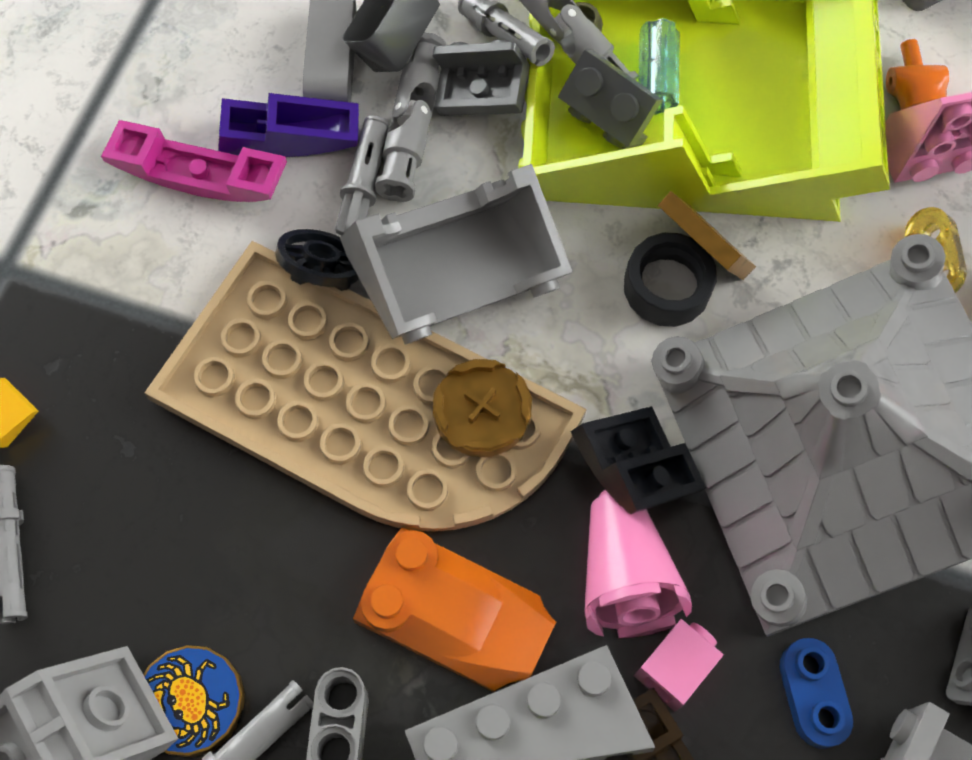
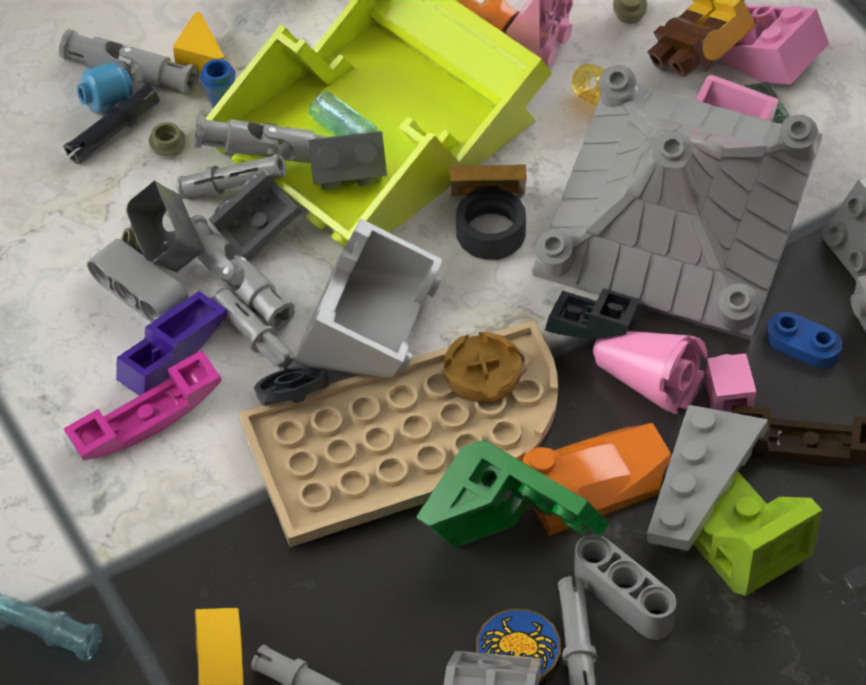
camera: 45 degrees left, 15 degrees down
none -> green bracket [416,440,609,548]

